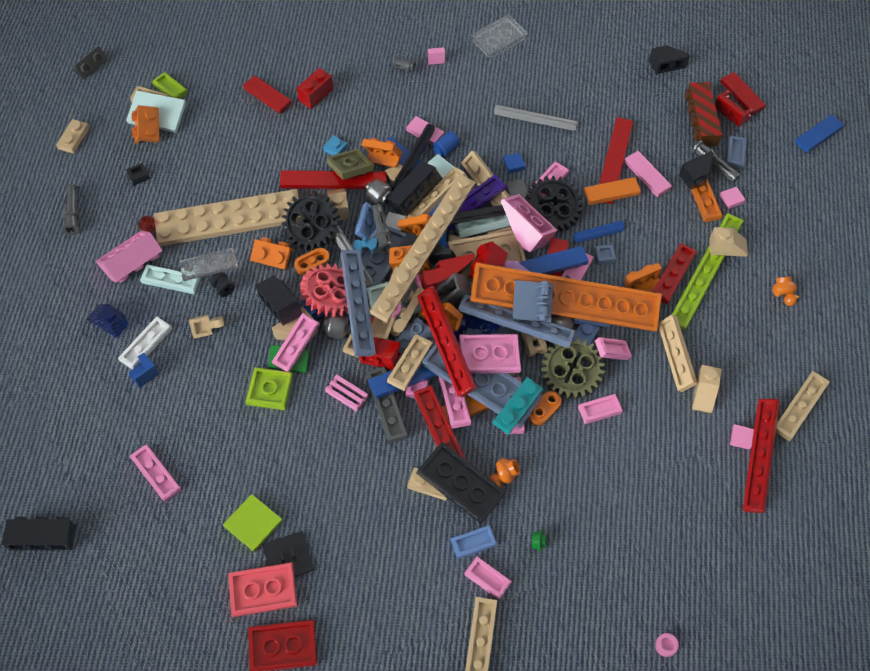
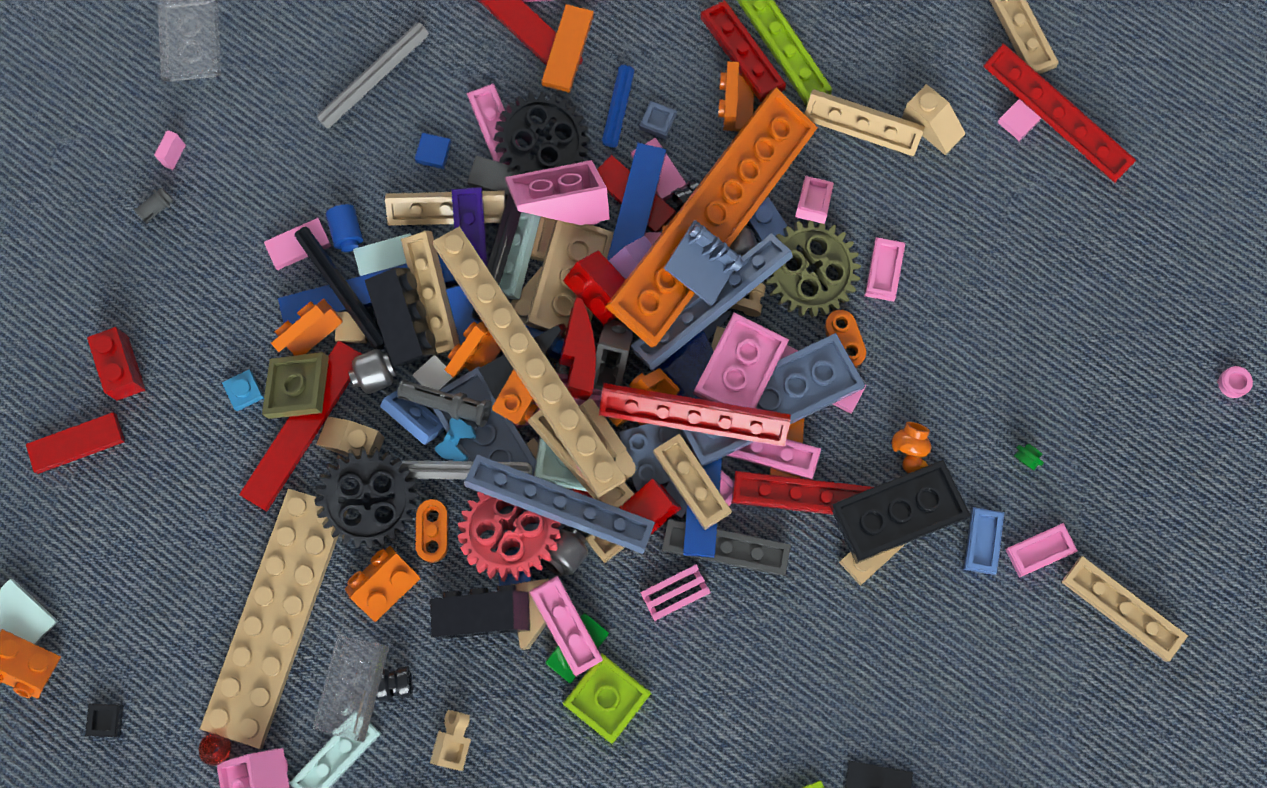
camera: 55 degrees left, 15 degrees up
teal plate [492,377,543,435] -> none

